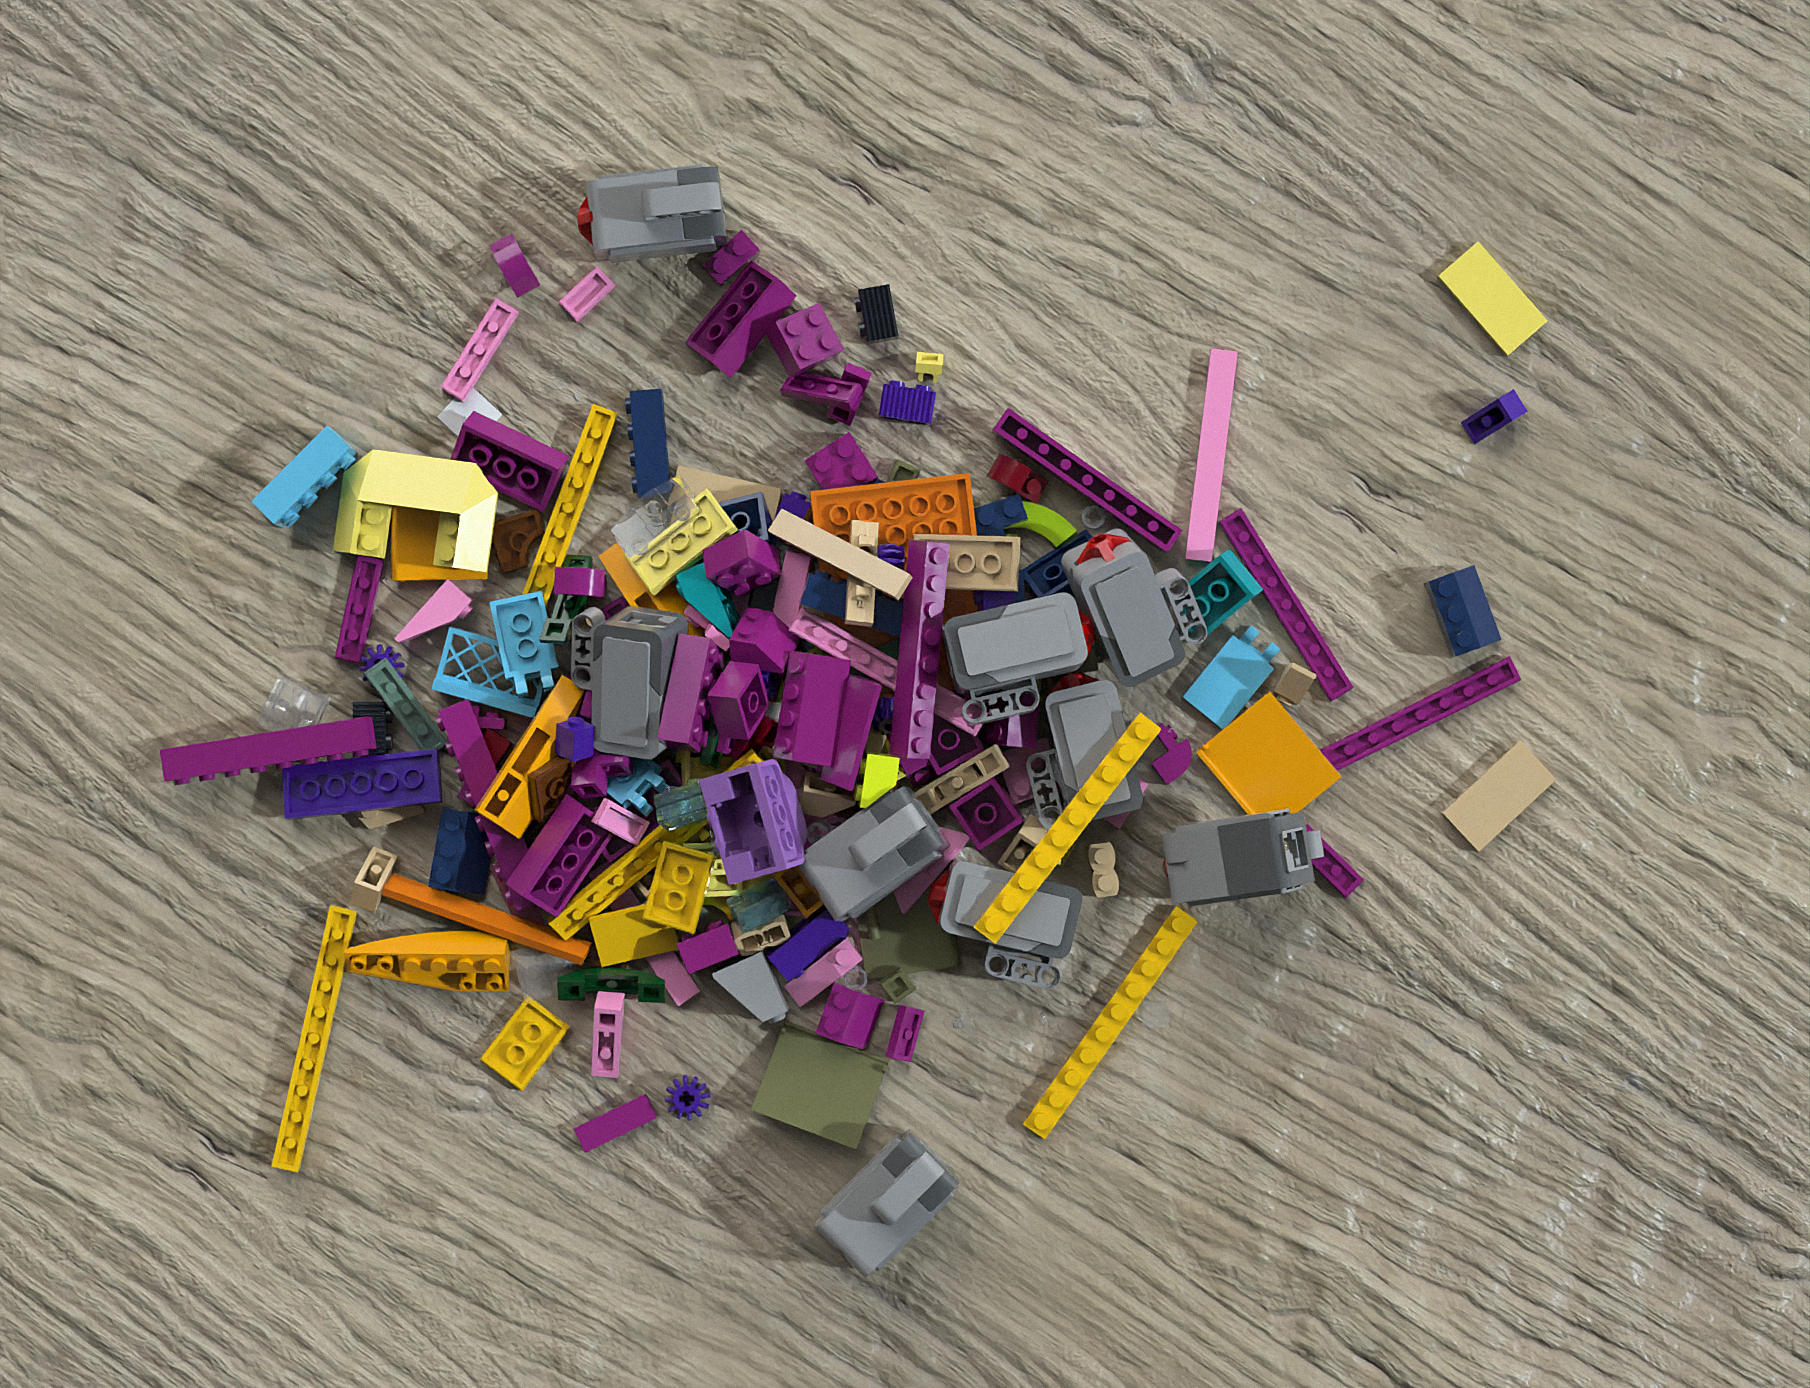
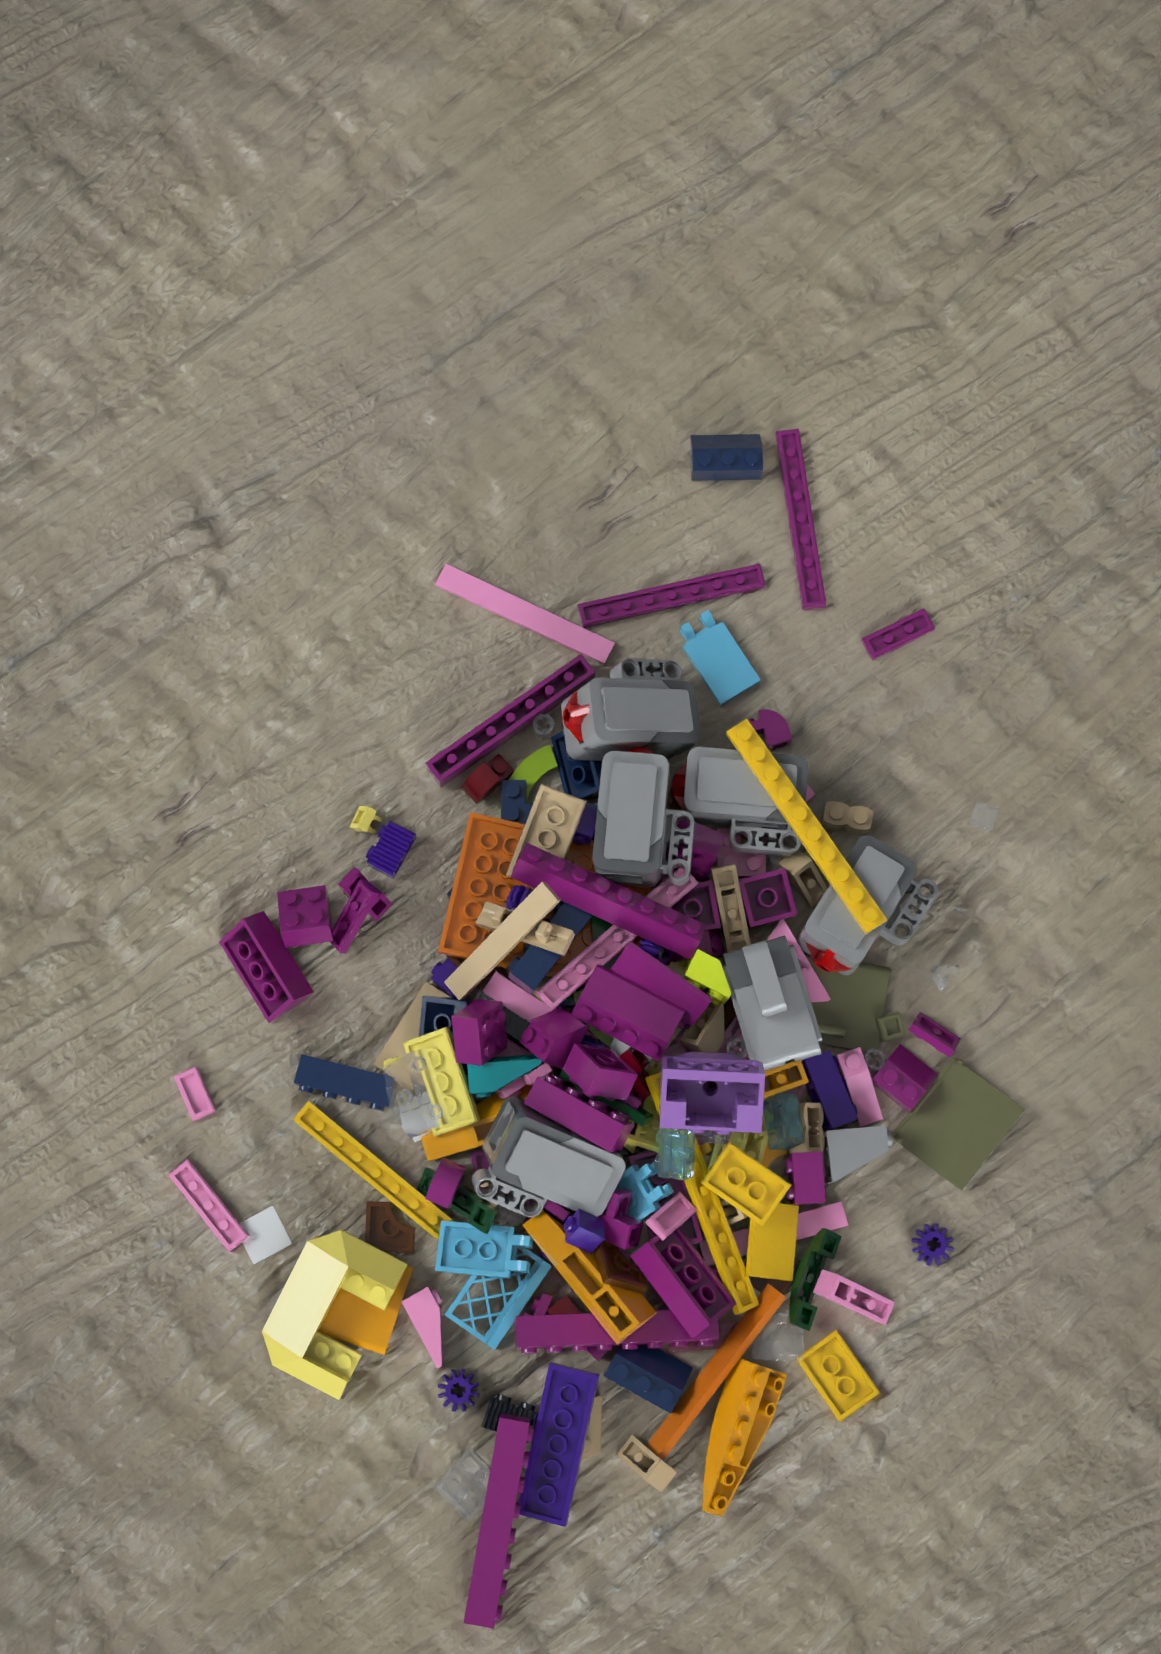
camera: 70 degrees left, 10 degrees down
medium azure brick [251,426,358,528] -> none
yellow plate [271,905,358,1172] -> none
magenta tile [335,555,384,664] -> none
sand green tile [364,658,448,750] -> none
magenta slope [450,411,569,512] -> none
magenta brick [489,233,540,298] -> none
magenta tile [574,1093,657,1153] -> none
light grey piece [577,164,728,263] -> none
magenta plate [703,230,760,286] -> none
magenta brick [805,432,878,490] -> none
light grey piece [815,1128,959,1278] -> none
black brick [854,284,899,345] -> none
olive tile [886,459,921,482] -> none
yellow plate [1023,906,1198,1139] -> none
piece [1161,808,1324,907] -> none
teal slope [1182,549,1263,636] -> none
light orange container [1196,691,1342,814] -> none
tan slope [1273,663,1317,706] -> none
light yellow tile [1437,241,1548,357] -> none
tan tile [1441,741,1556,852] -> none
dark purple slope [1461,389,1528,445] -> none

